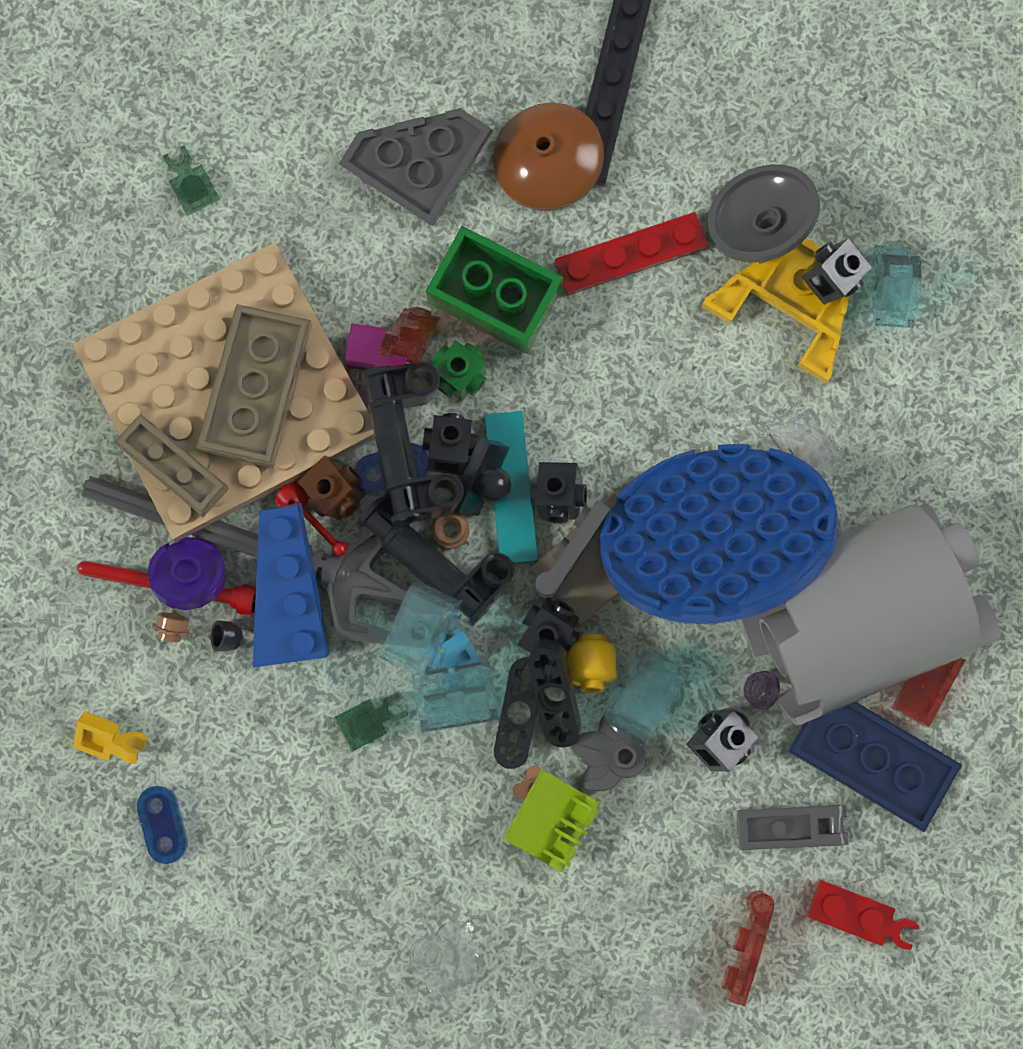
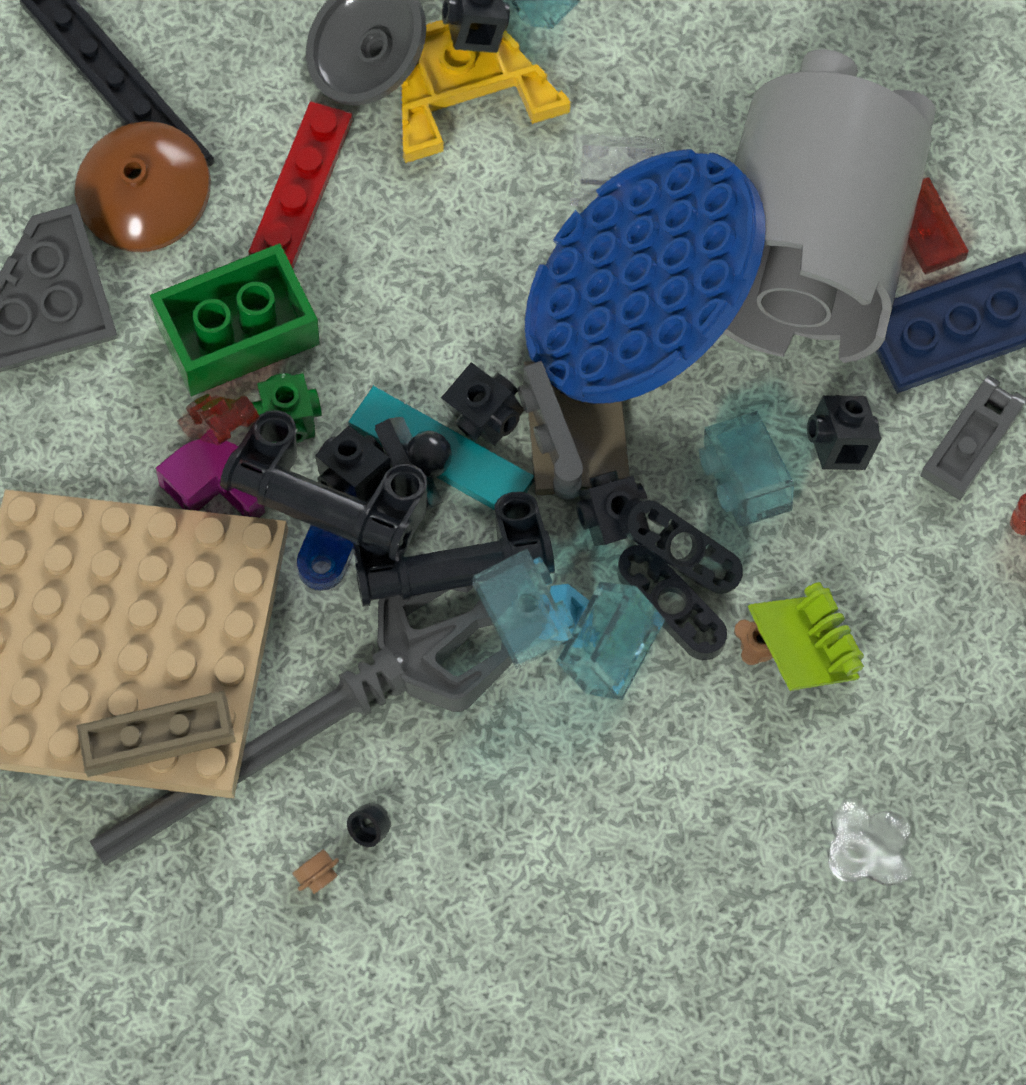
camera: 55 degrees left, 15 degrees down
yellow plate [73,711,148,764] -> none
red piece [77,561,256,617] -> none
clear blue plate [137,786,188,864] -> none
dark purple tile [147,537,227,610] -> none
dark tan tile [196,304,312,468] -> none
blue wing [253,503,330,668] -> none
red hinge [274,482,347,556] -> none
reddish brown brick [298,455,367,520] -> none
clear green plate [334,693,408,752] -> none
medium nougat plate [431,511,470,549] -> none
yellow head [567,634,617,694] -> none
dark grey plate [571,715,646,791] -> none
clear purple plate [743,671,780,710] -> none

